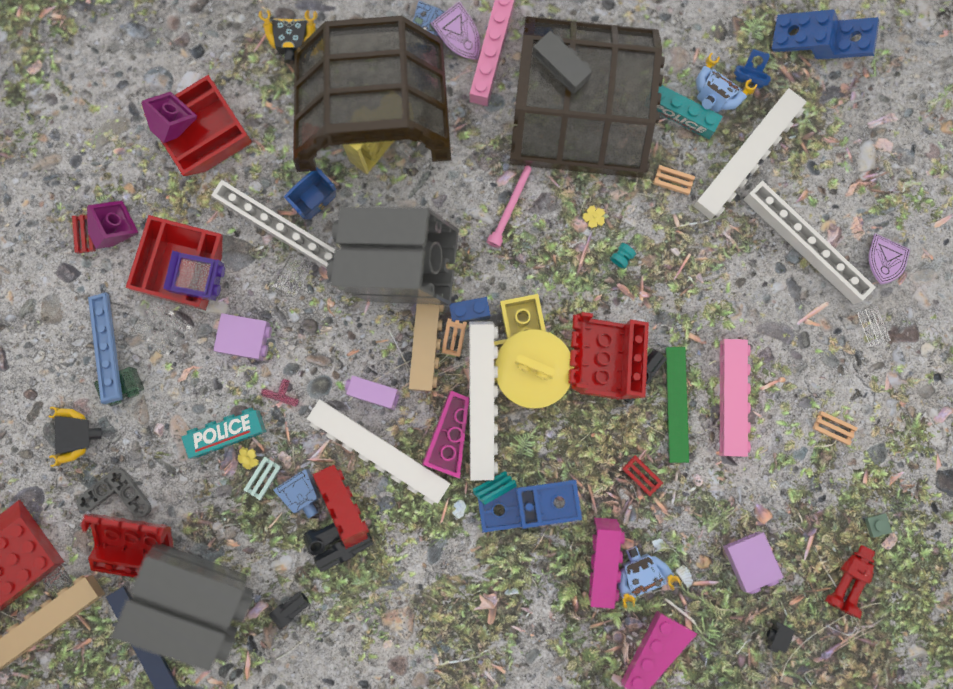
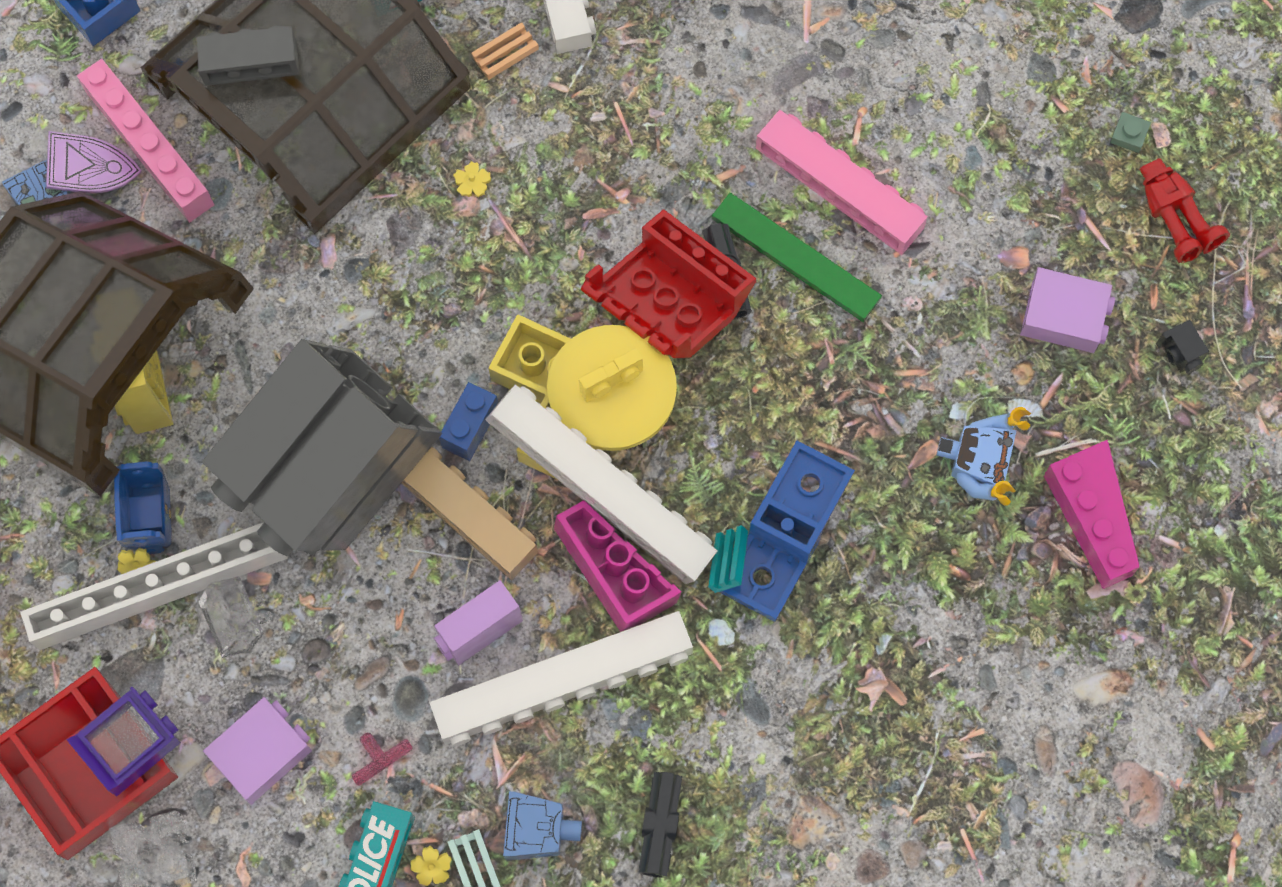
camera: 55 degrees left, 10 degrees down
black piece [303,523,341,555] -> none
red wedge [312,465,369,549] -> none
light nougat tile [441,318,467,357] -> none
bright pink piece [486,165,532,248] -> none
dark pink wedge [589,517,625,609] -> none
teal wheel [610,243,636,269] -> none
red tile [621,455,663,497] -> none
light nougat tile [812,411,857,445] -> none
none -> light yellow plant [117,547,156,574]

